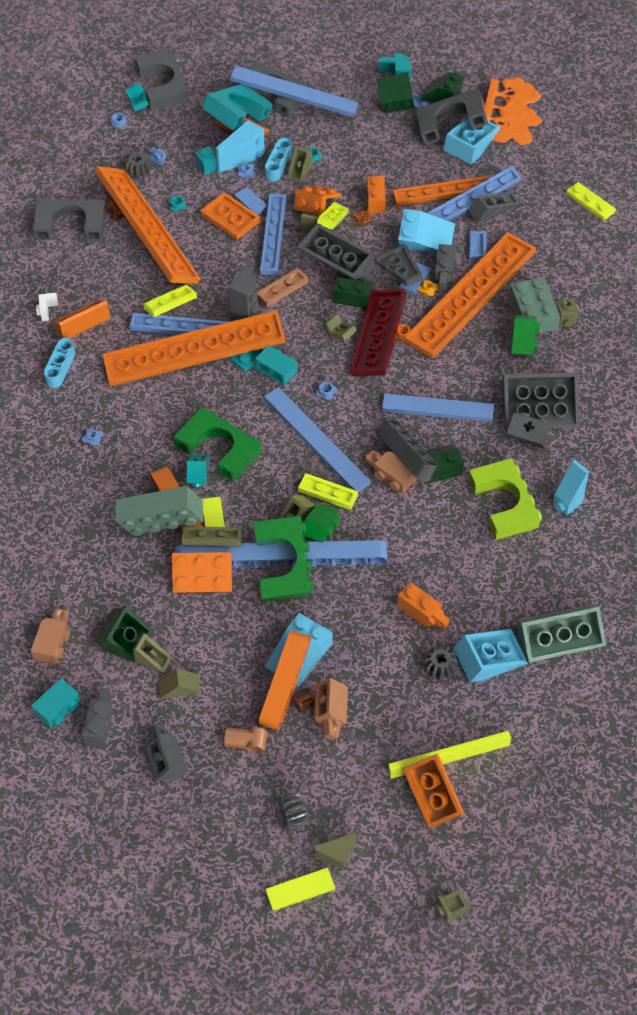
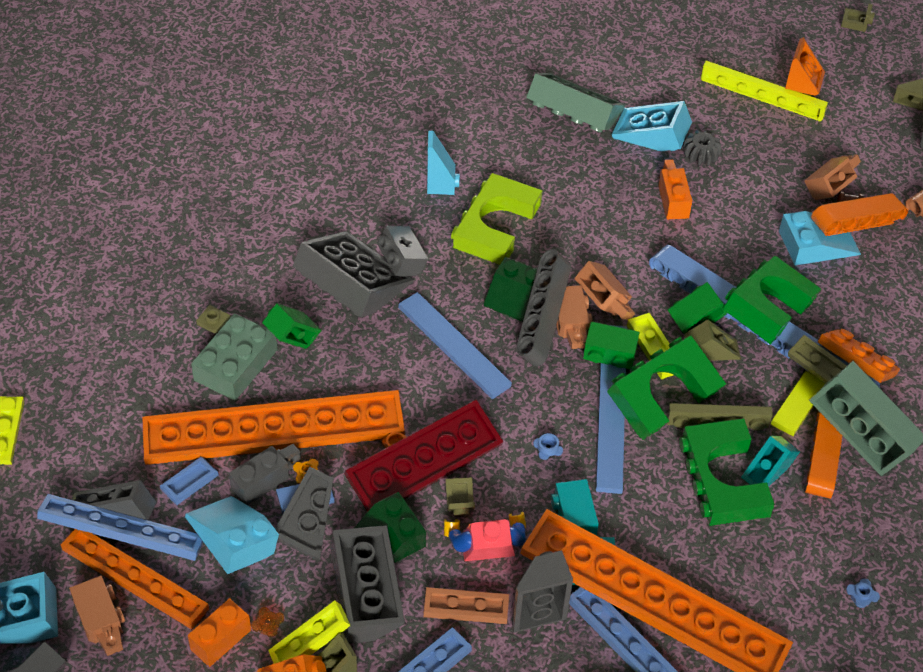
camera: 140 degrees left, 5 degrees down
none -> nougat hinge [69,575,125,656]
none -> coral torso [444,512,526,561]
none -> nougat hinge [574,261,635,320]
none -> green brick [583,322,640,369]
none -> green arch [607,335,726,440]
none -> olive plate [667,403,772,431]

